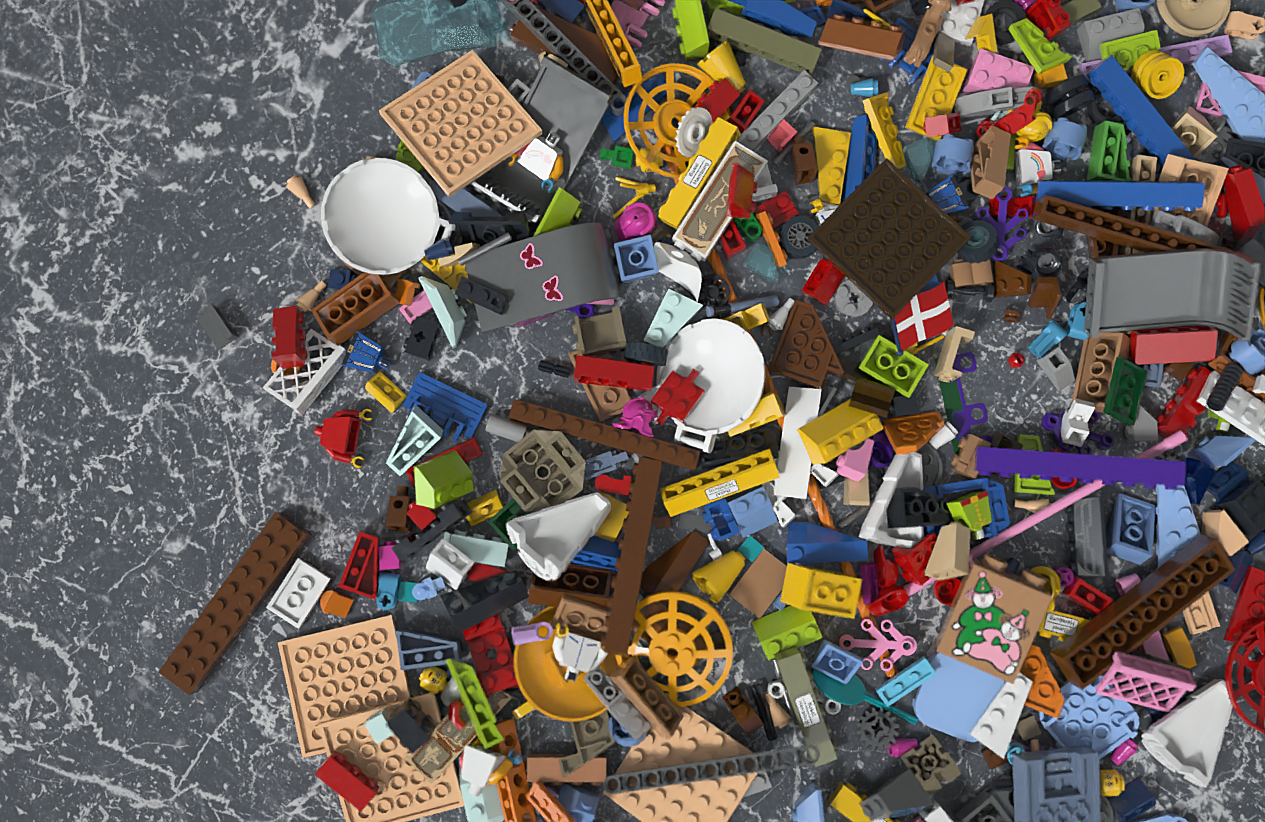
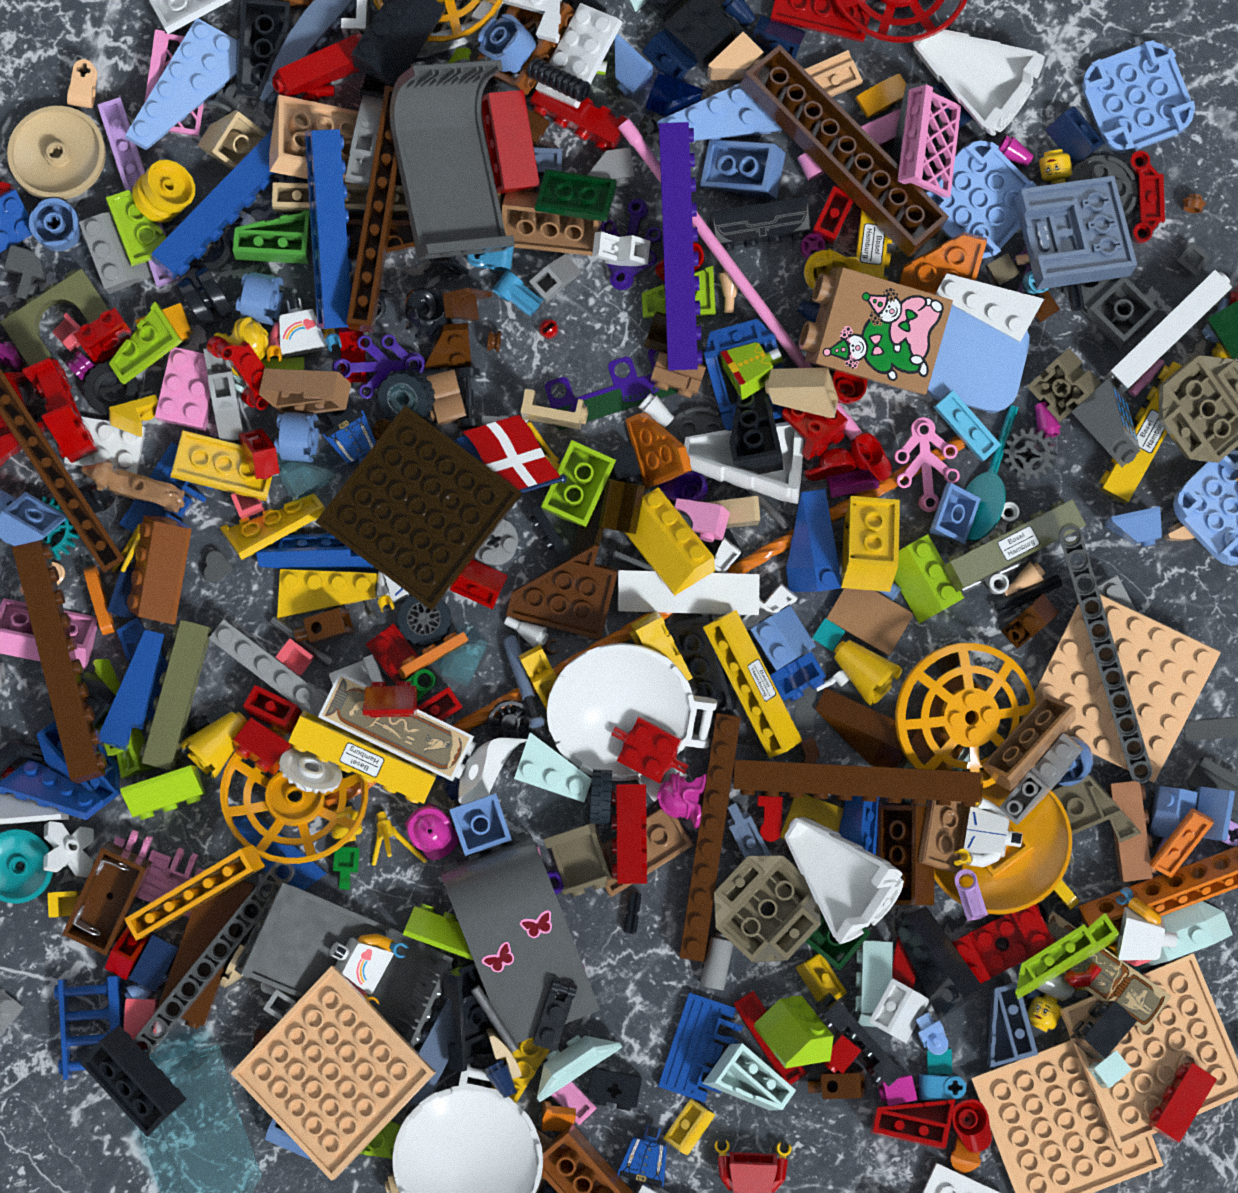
camera: 105 degrees left, 0 degrees up
dark azure cone [851,78,878,97] -> none
dark tan tile [933,31,955,72] -> none
none -> coral panel [231,493,265,519]
none -> red cap [952,1099,992,1153]

